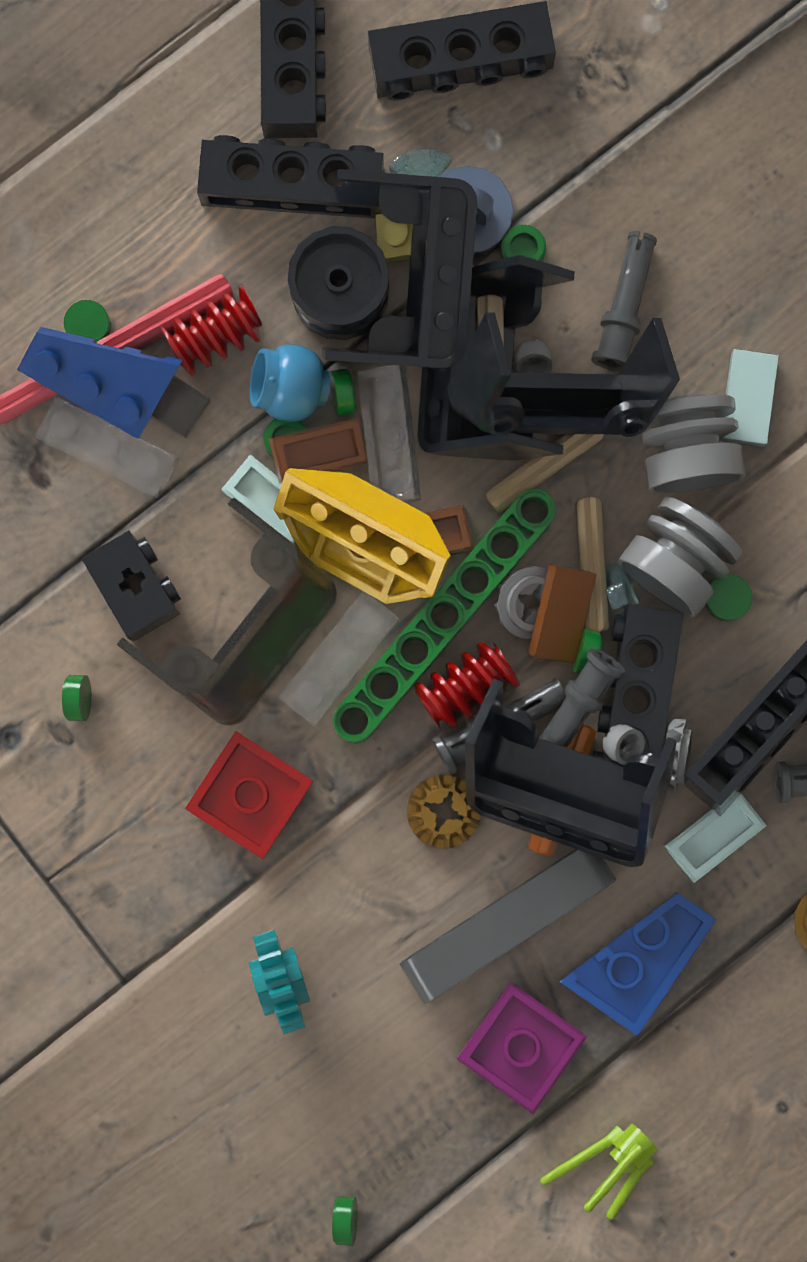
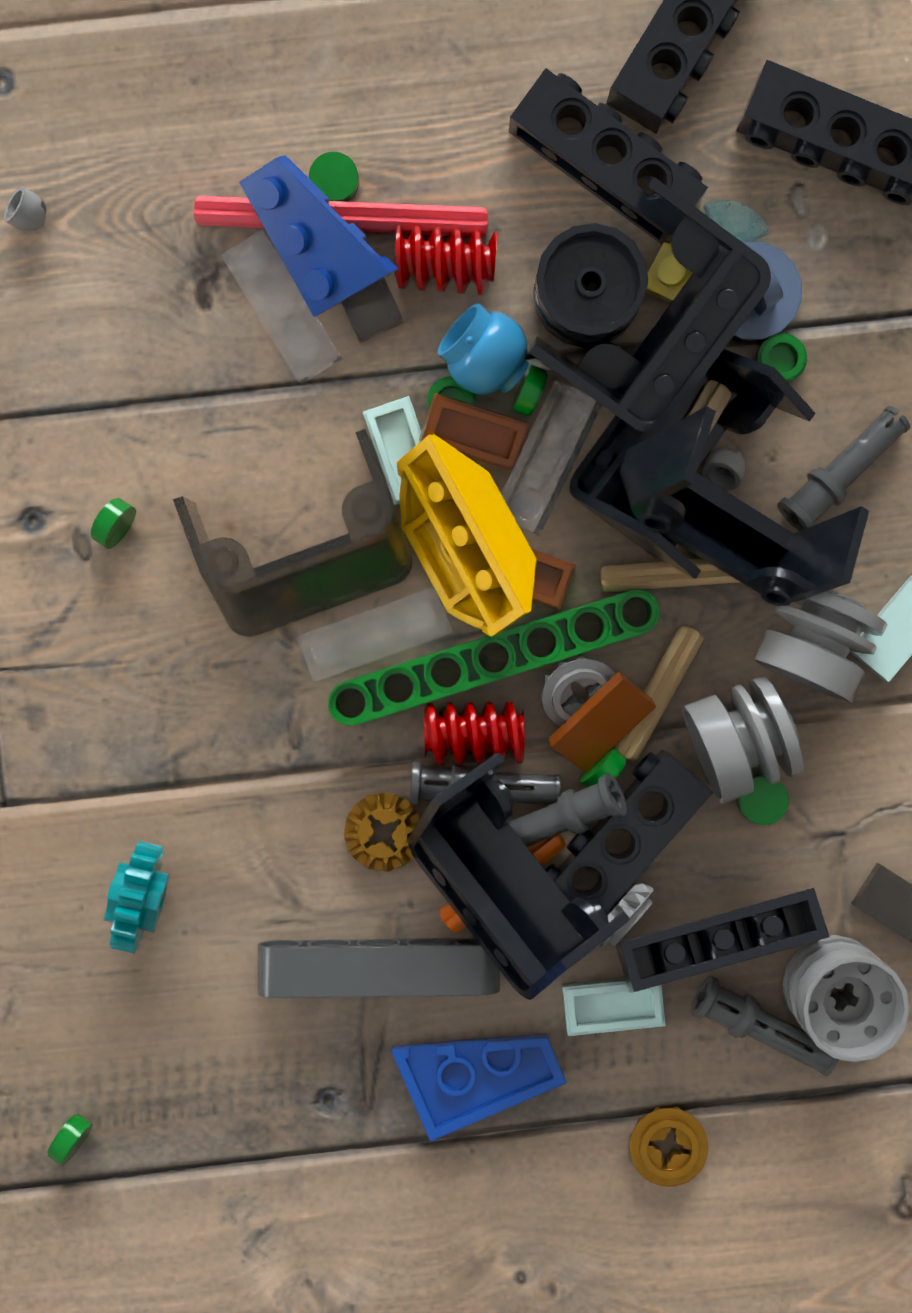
camera: 30 degrees right, 5 degrees up
black brick [81,530,181,642] -> none
red plate [185,731,314,859] -> none
magenta plate [456,981,587,1115] -> none
lime plant [540,1123,659,1220] -> none
light grey hinge [603,724,645,765] -> none
clear light blue tile [605,562,639,609] -> none

